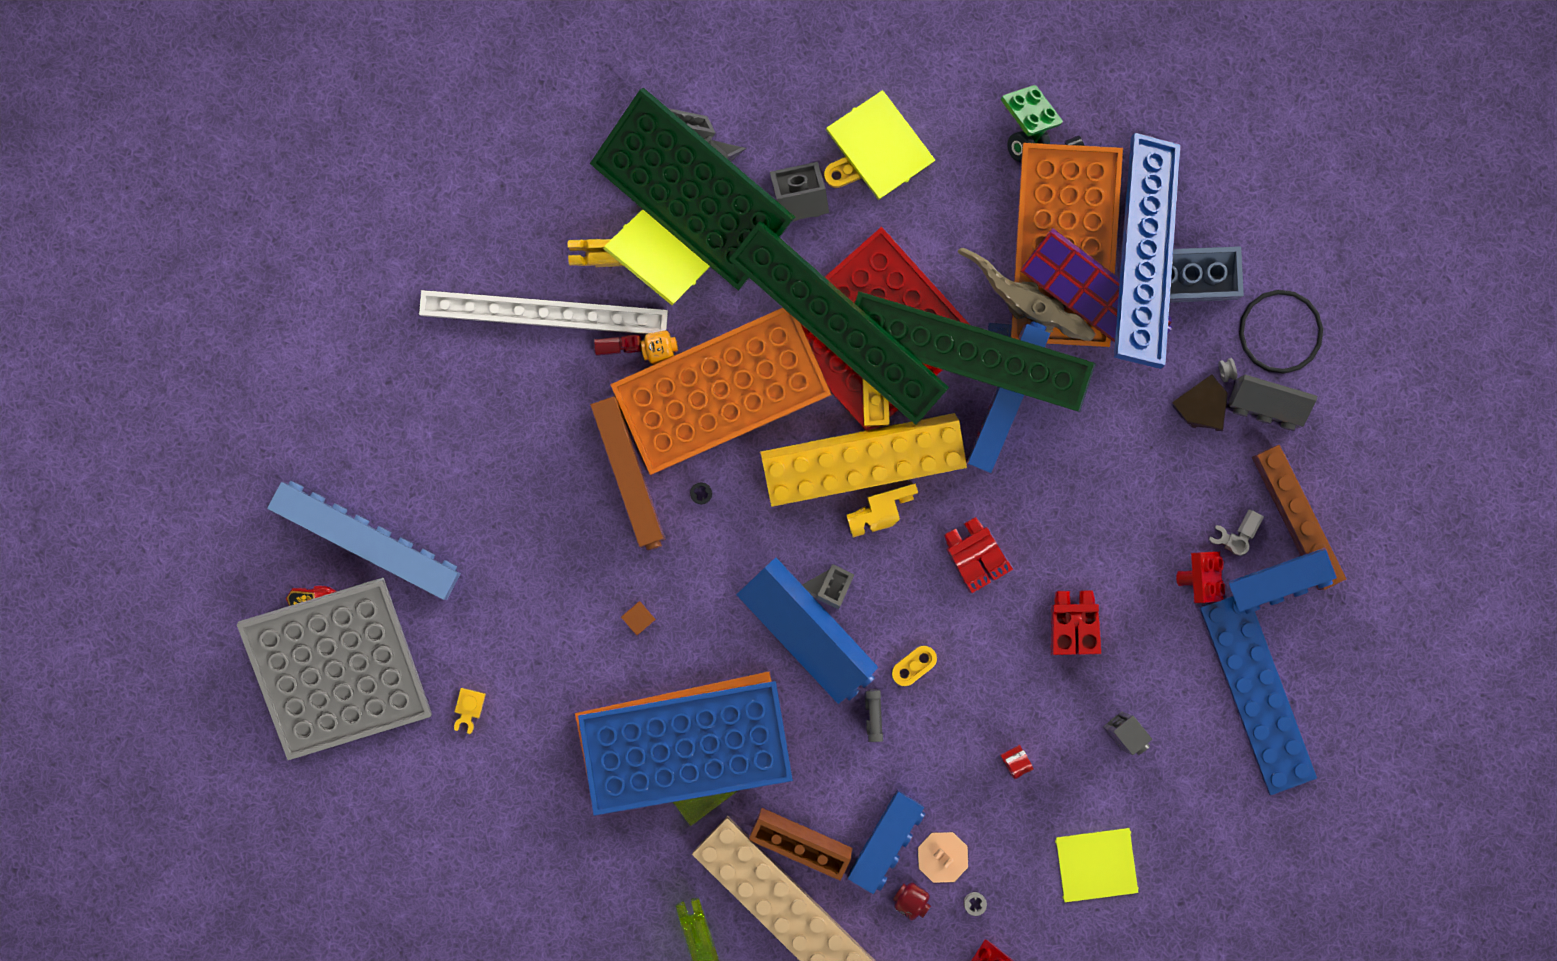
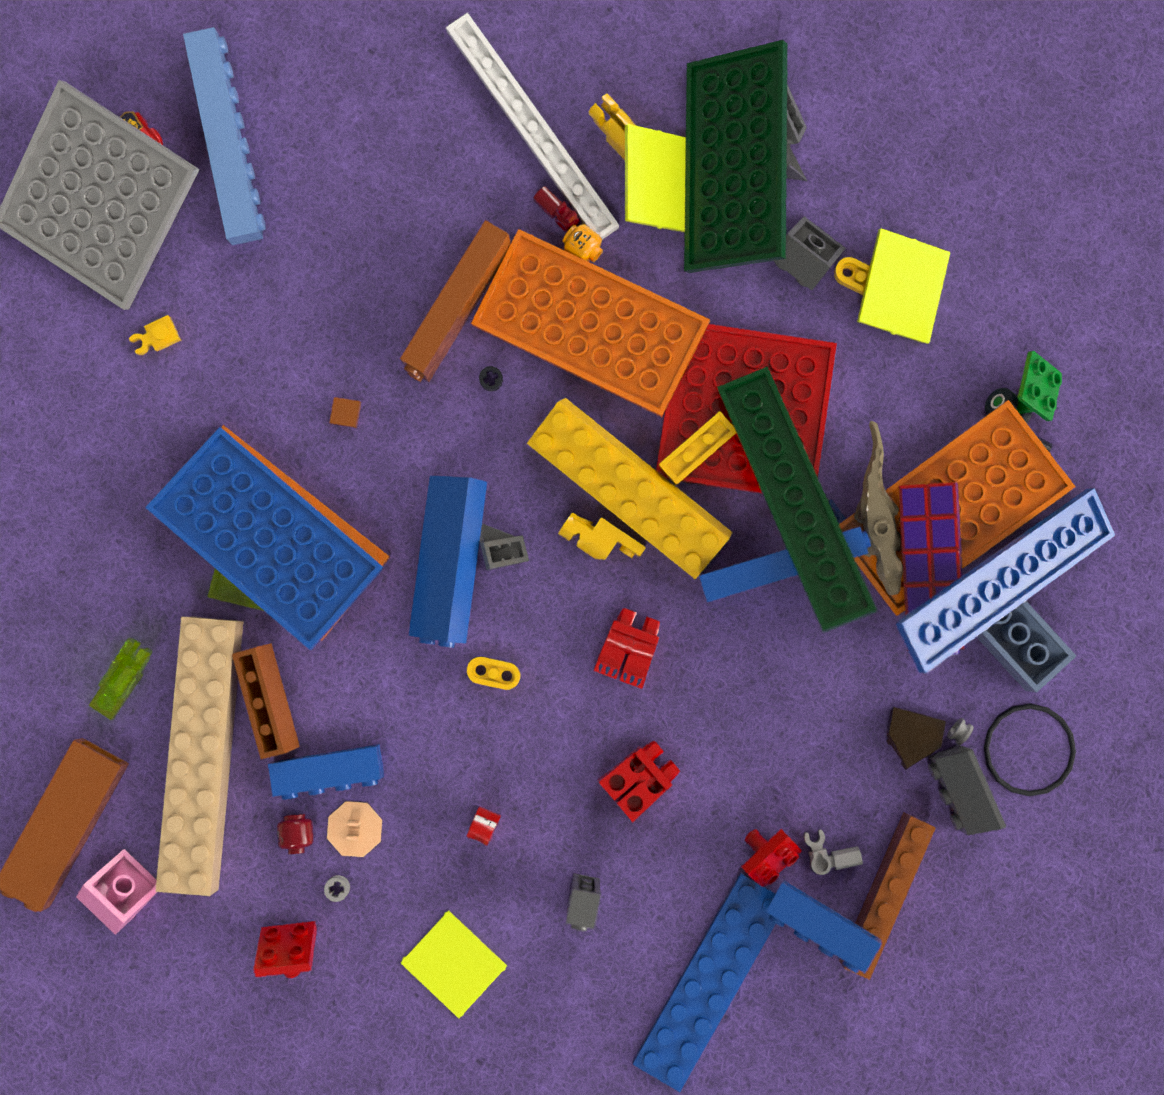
camera: 50 degrees right, 0 degrees up
dark green plate [729,221,949,425] -> none
dark grey plate [865,689,883,742] -> none

